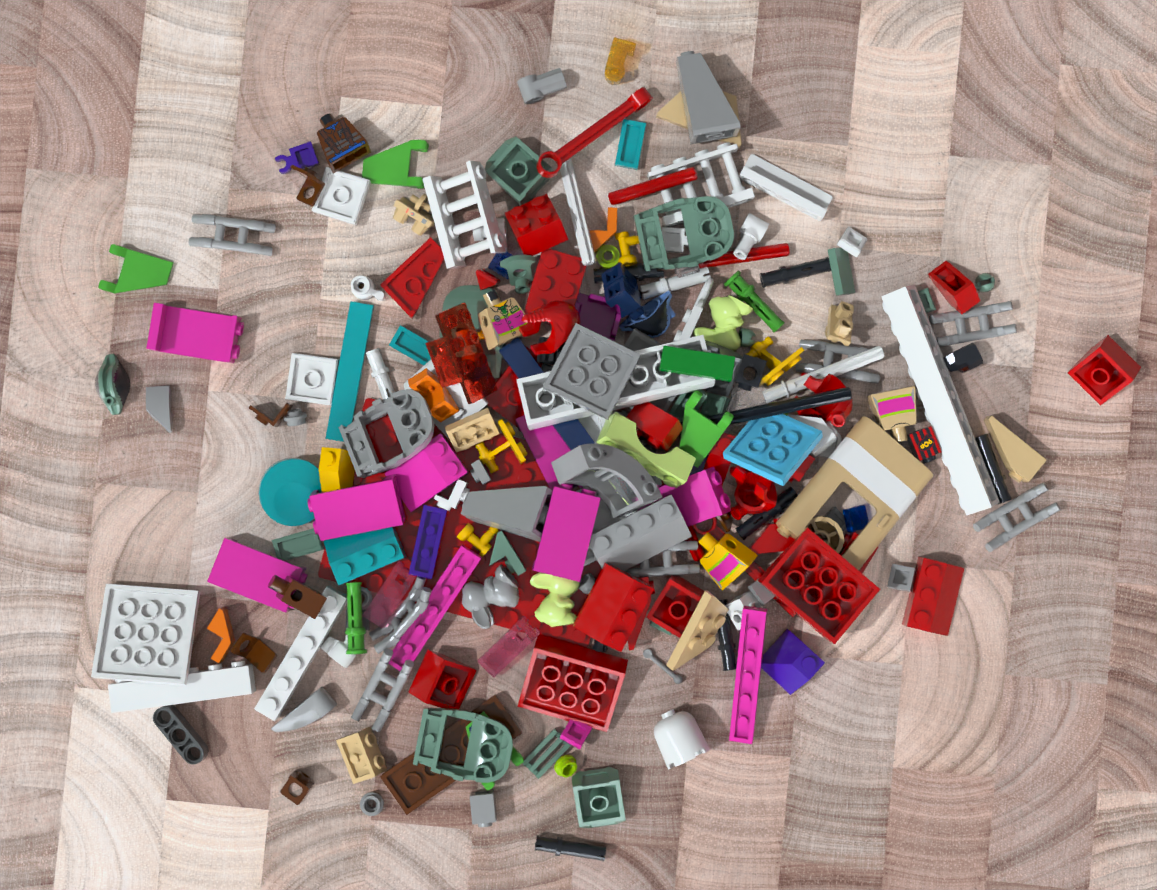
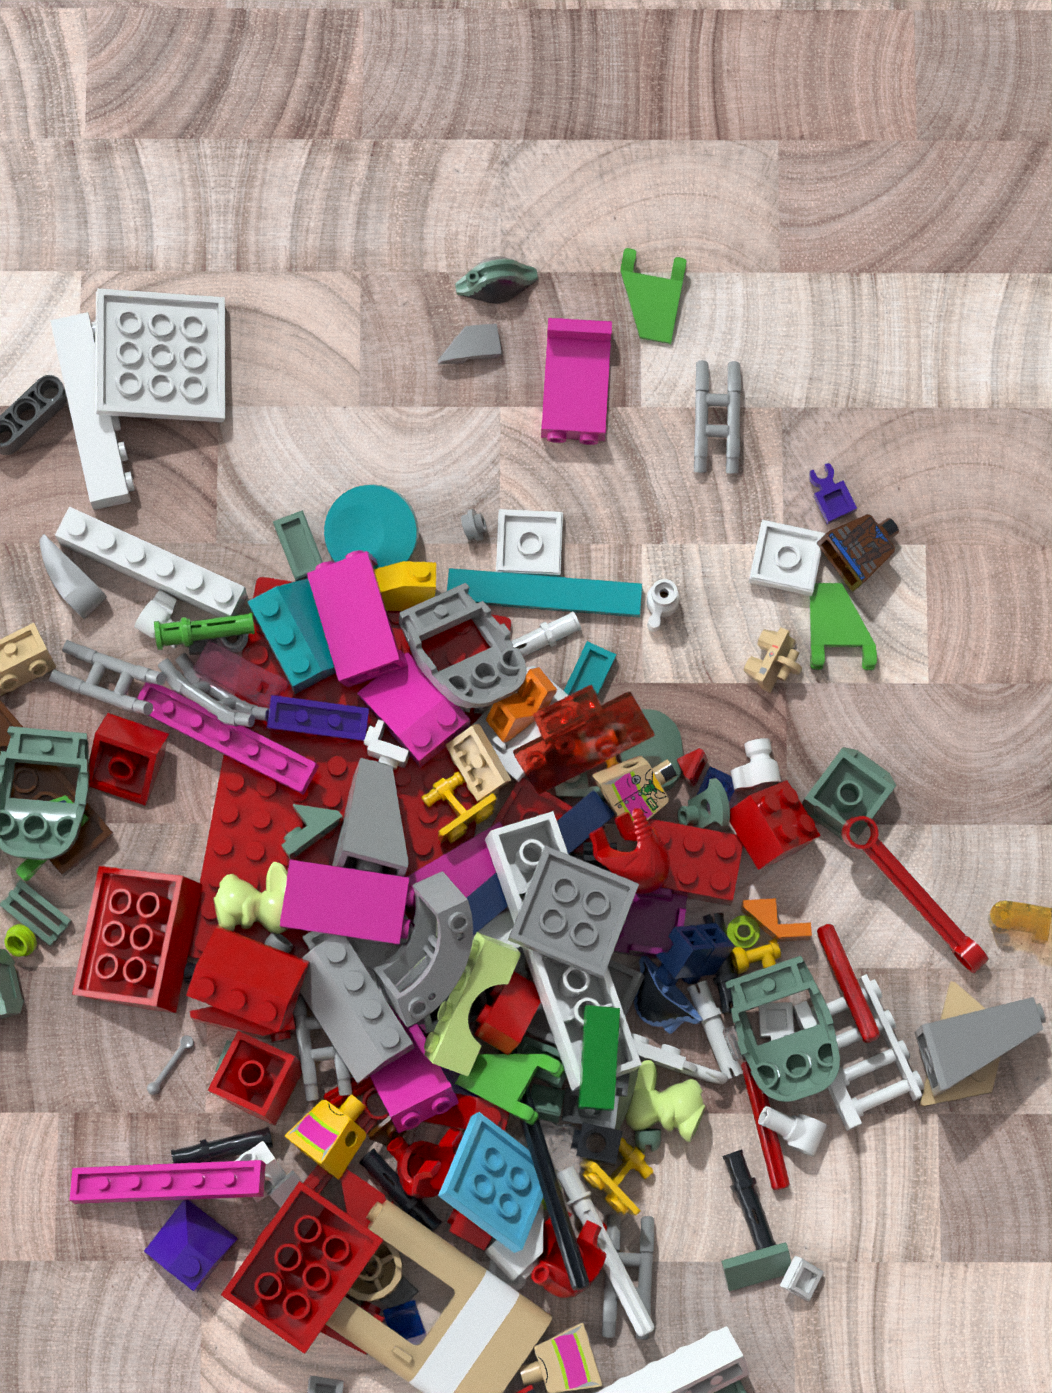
camera: 80 degrees right, 10 degrees down
dark pink panel [207,537,308,613] -> none
orange slope [207,607,235,663] -> none
reddish brown bracket [231,633,277,673] -> none
reddish brown bracket [249,403,293,427] -> none
reddish brown torso [268,575,327,619] -> none
reddish brown bracket [290,165,325,207] -> none
red wing [380,237,445,320] -> none
white fence [423,161,505,269] -> none
yellow piece [457,523,499,557] -> none
light grey animal [462,564,519,629] -> none
light grey plate [470,460,492,485] -> none
clear pink plate [477,616,540,678] -> none
light grey piece [517,68,567,104] -> none
white axle [560,158,596,266] -> none
dark pink plate [560,719,592,749] -> none
teal tile [615,119,646,170] -> none
white cylinder [654,709,710,770] -> none
tan wing [666,590,729,671] -> none
bright green pin [723,270,785,333] -> none
white panel [739,154,832,222] -> none
tan hips [825,301,854,346] -> none

